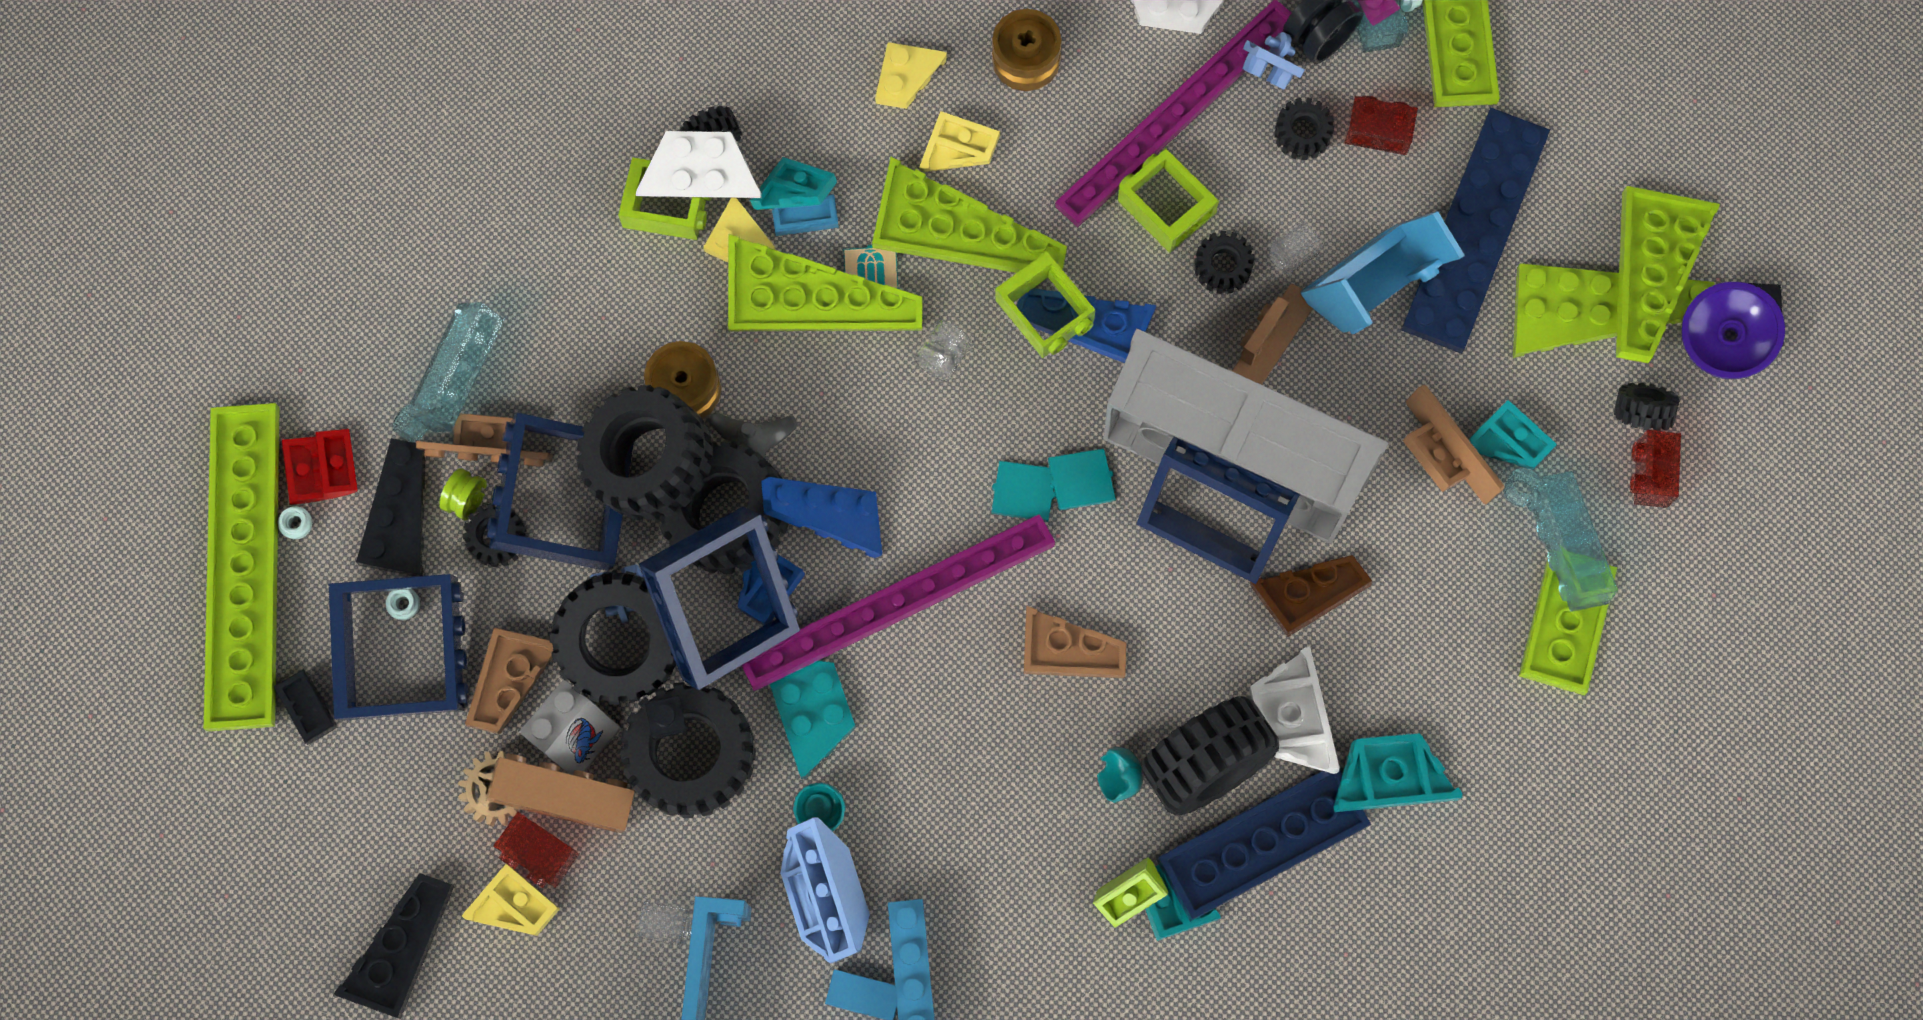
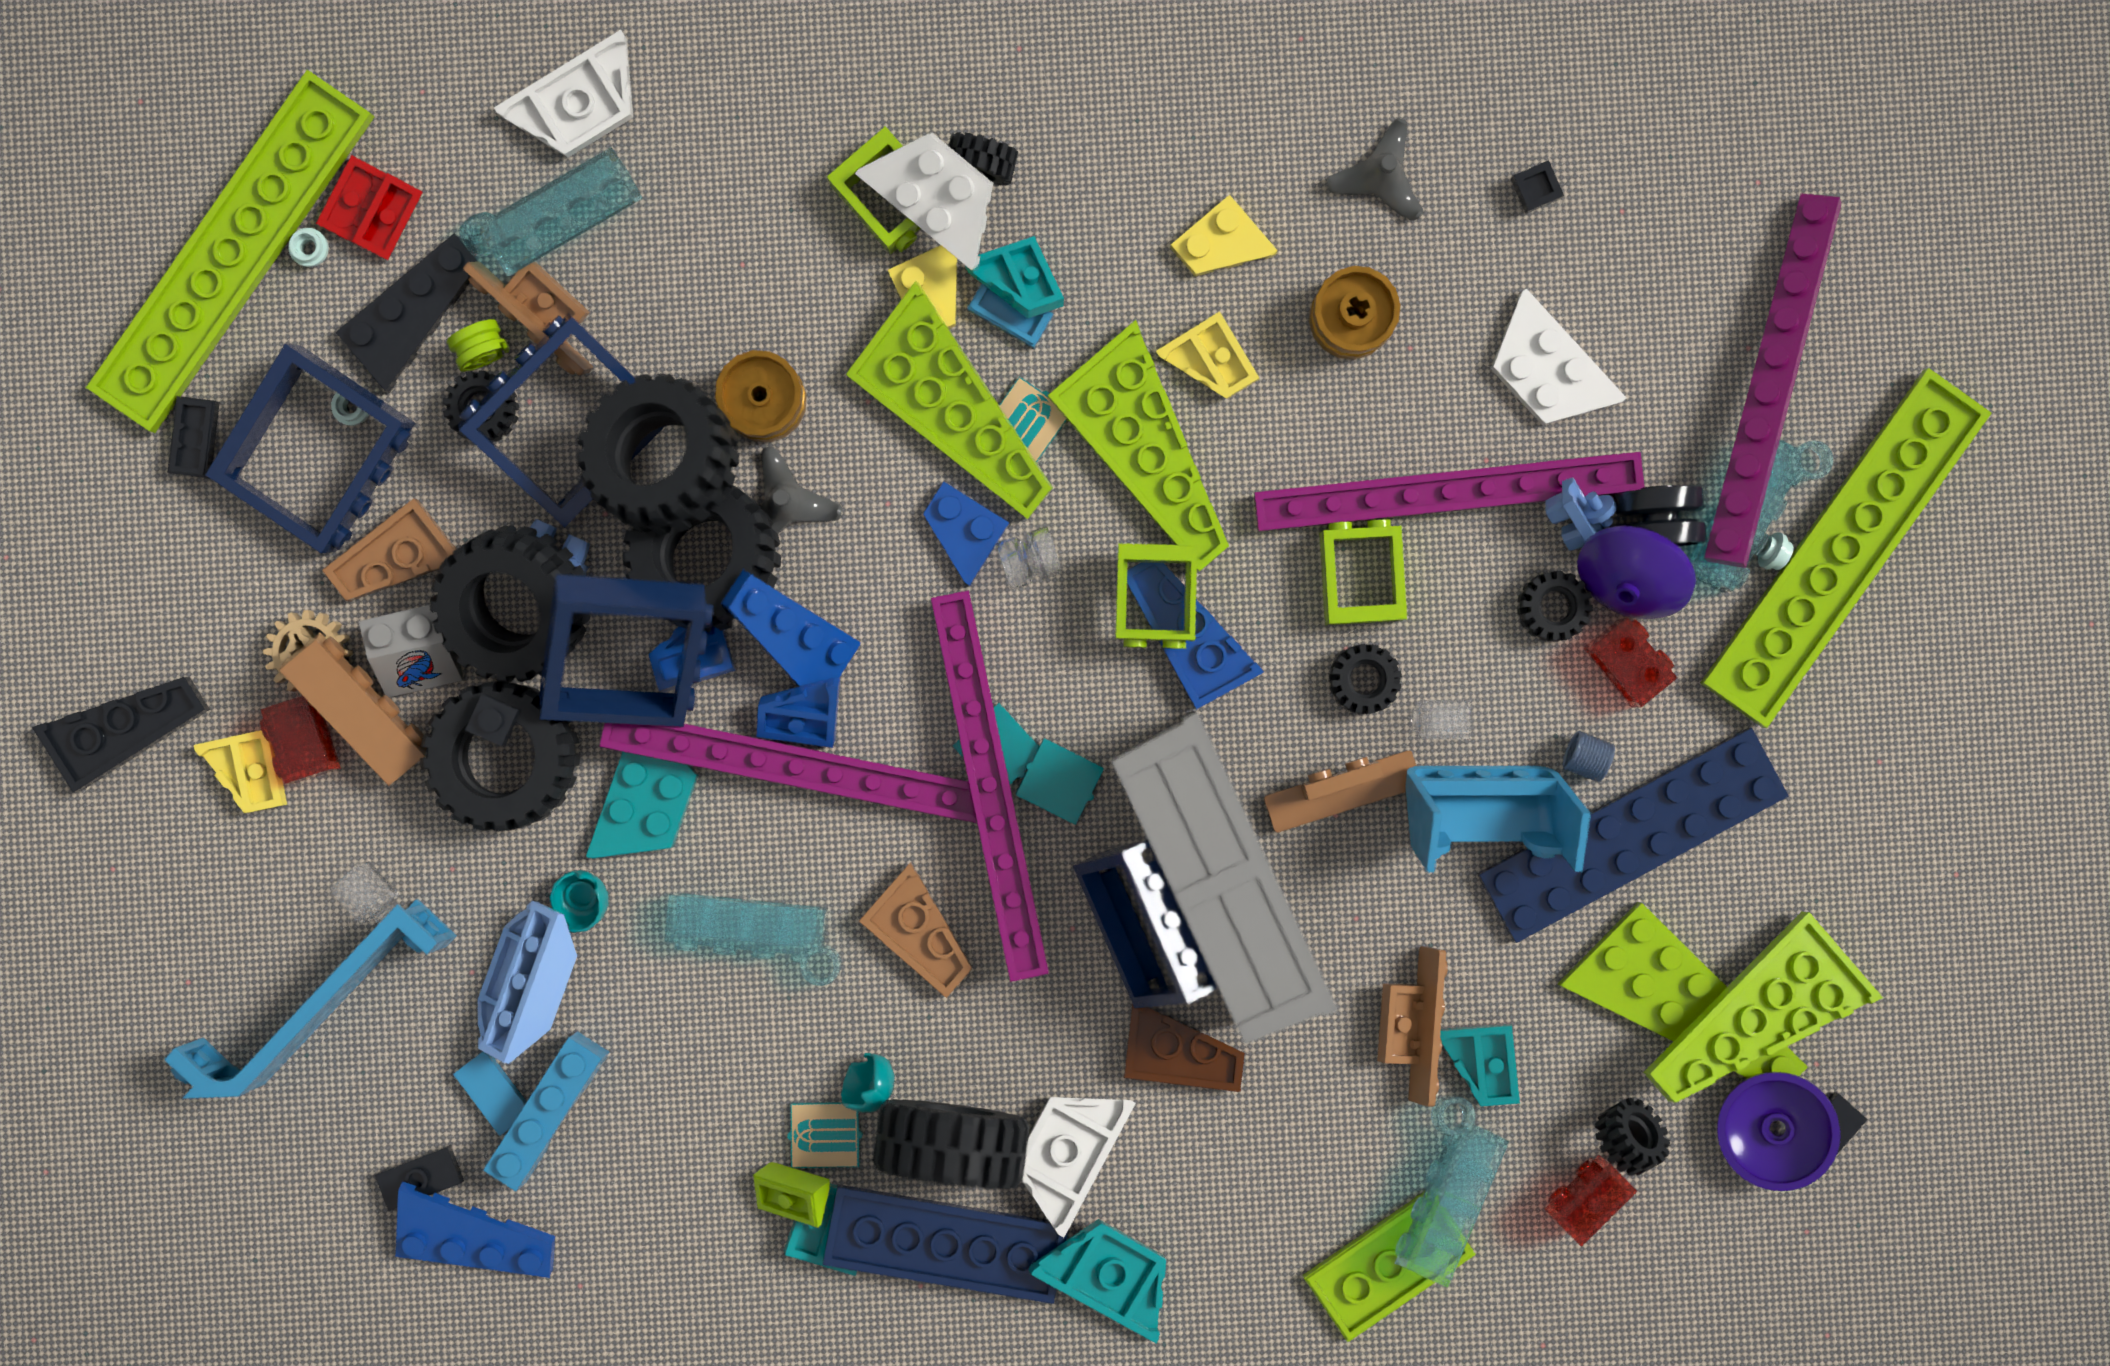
camera: 35 degrees right, 15 degrees up
none -> white wing [494,30,633,158]
none -> clear light blue hinge [664,892,842,986]
none -> blue wing [756,677,840,748]
none -> piece [787,1102,863,1168]
none -> blue wing [923,482,1009,586]
none -> magenta plate [931,590,1049,982]
none -> sand blue piece [1563,731,1615,782]
none -> dark purple dish [1577,526,1696,619]

